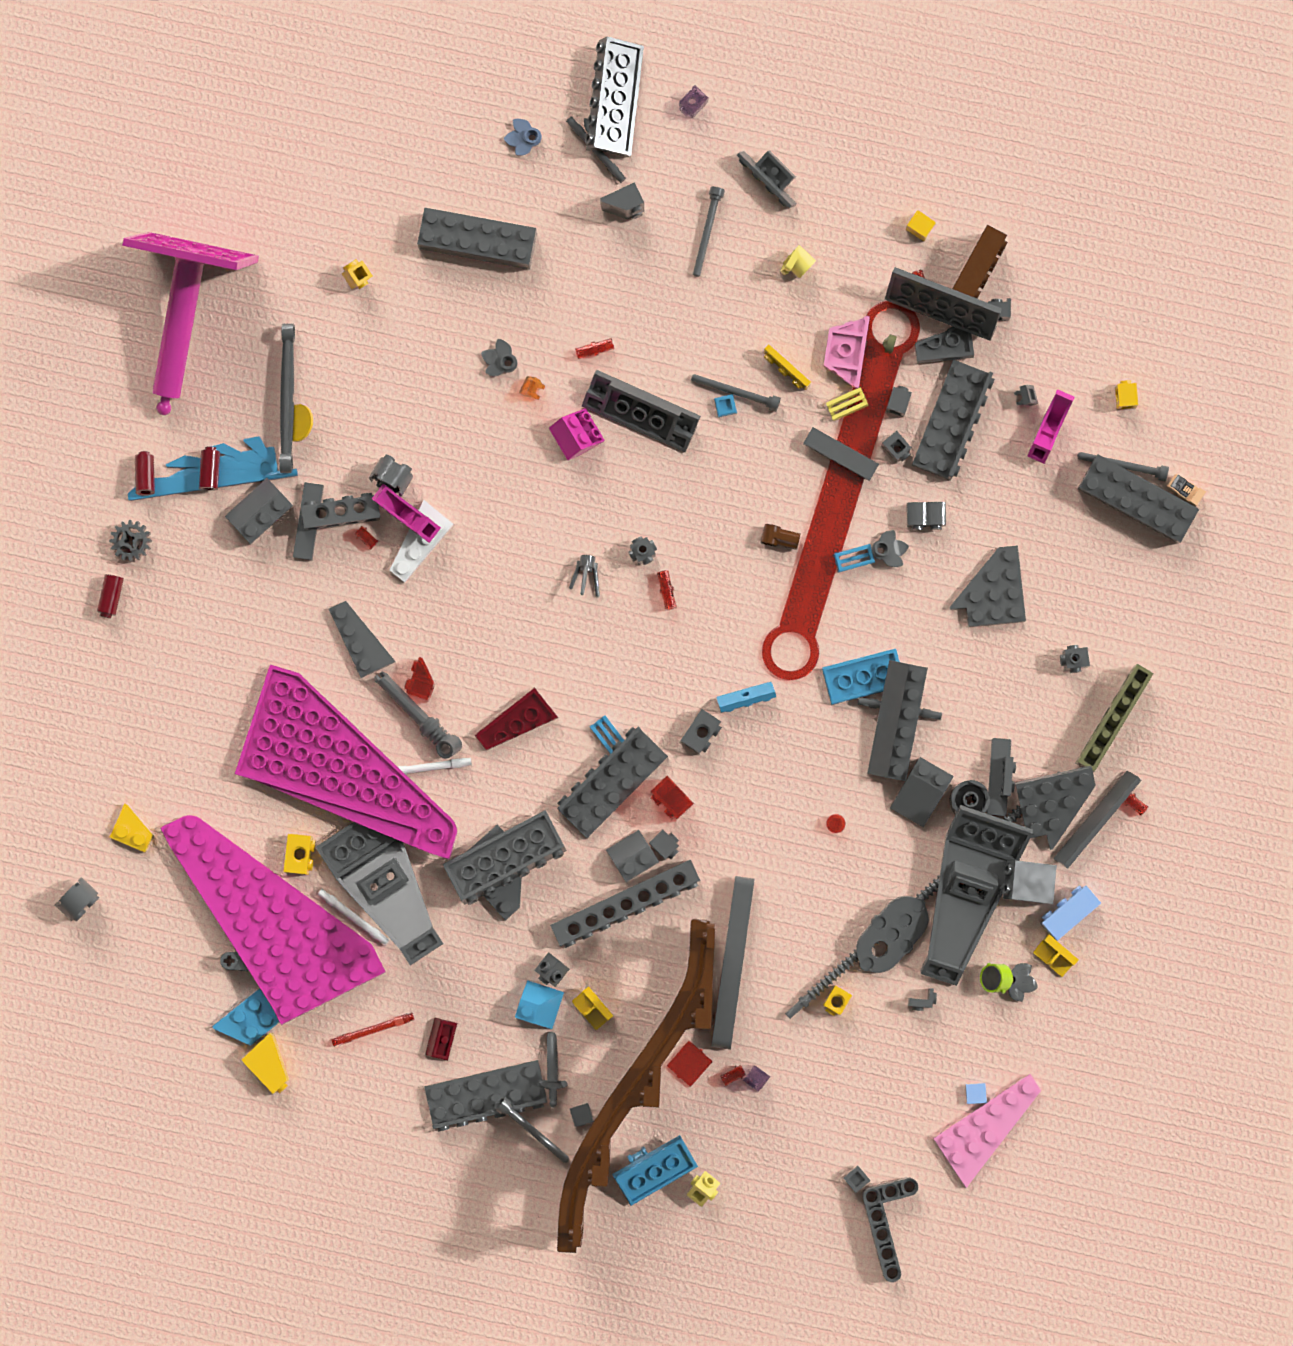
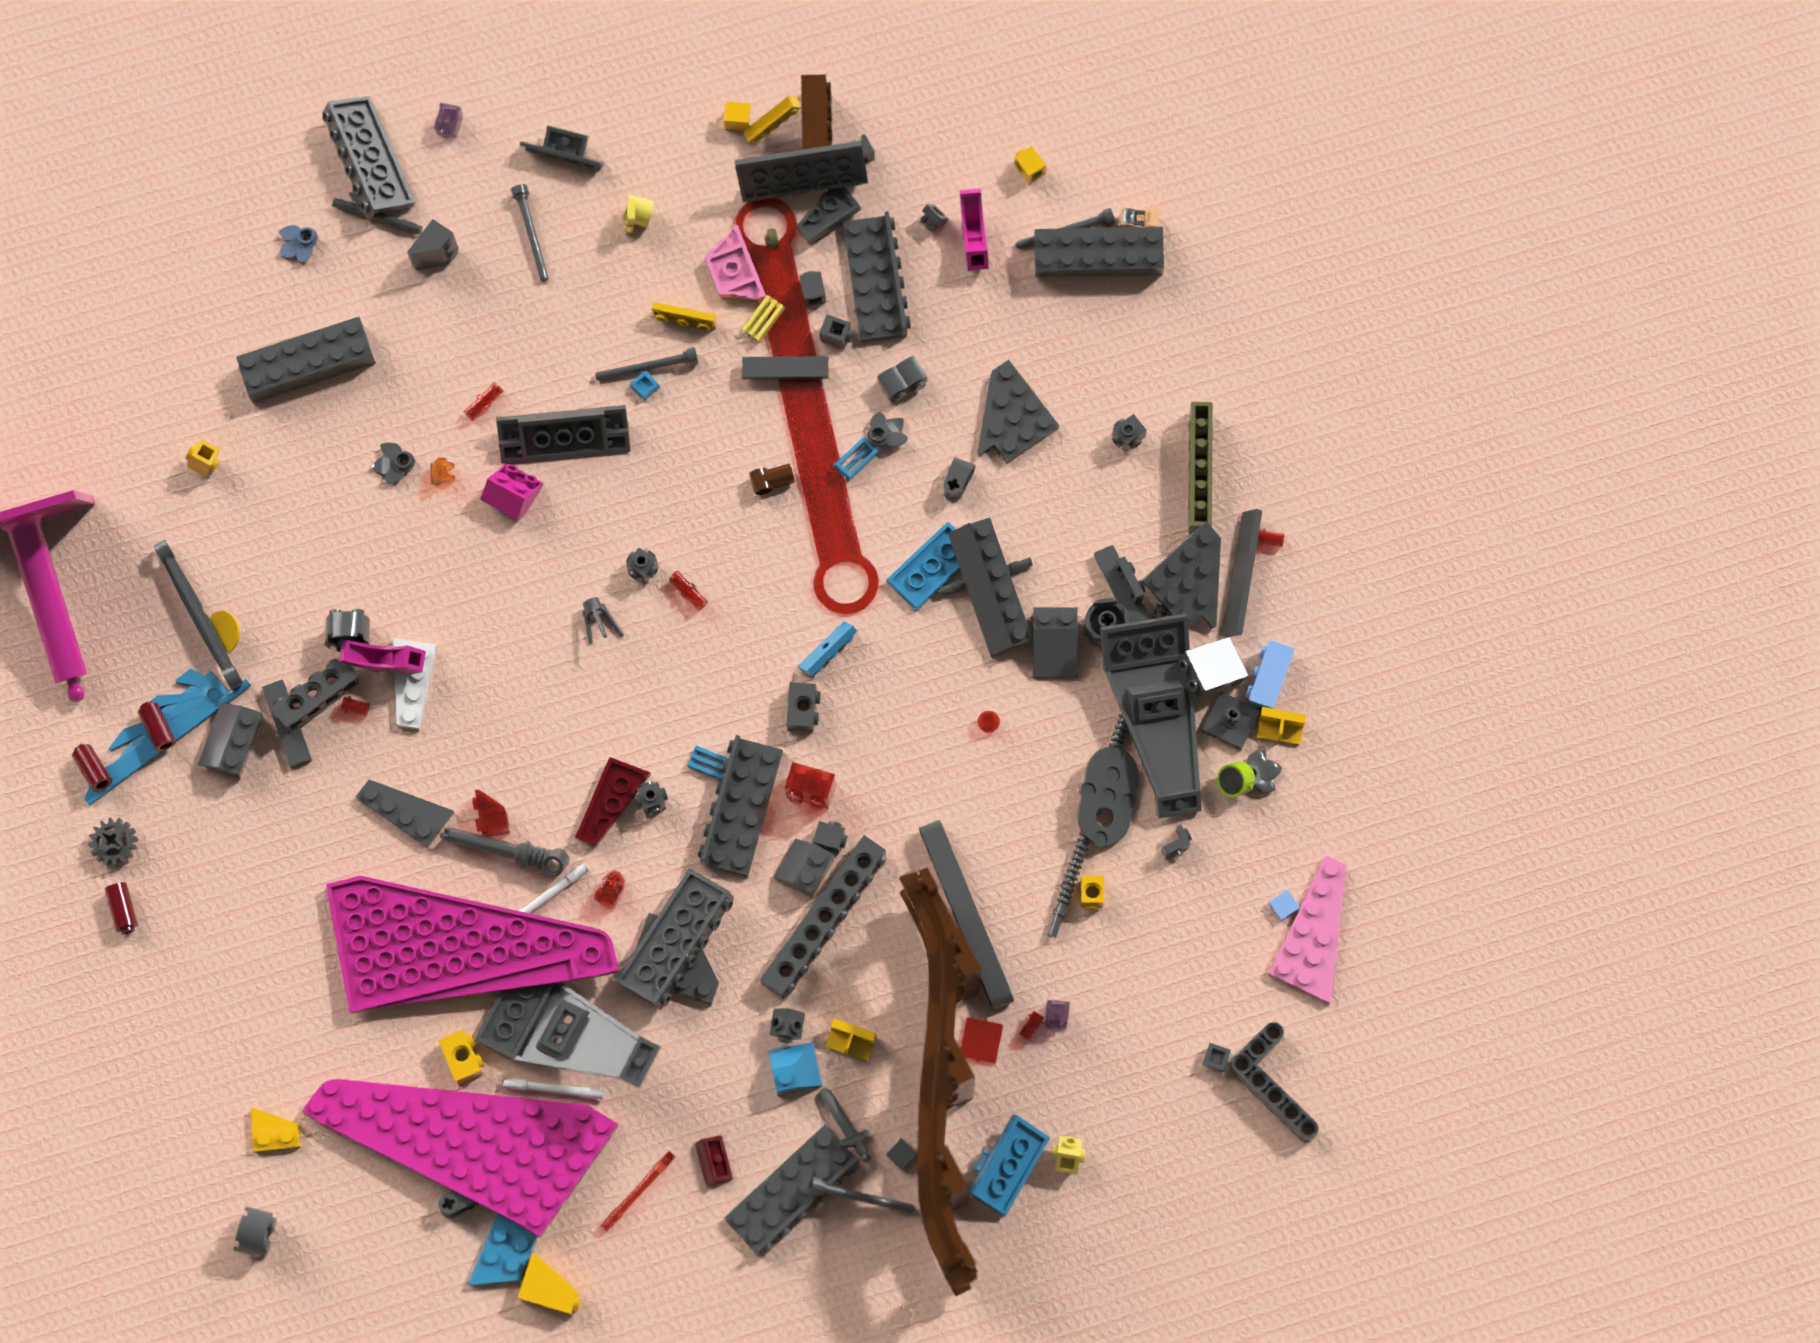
camera: 30 degrees left, 10 degrees down
none -> clear red rock [593,870,625,909]
none -> dark grey brick [635,781,668,815]
none -> yellow piece [743,95,801,144]
none -> dark grey piece [944,457,976,502]
none -> dark grey tile [1201,691,1261,750]

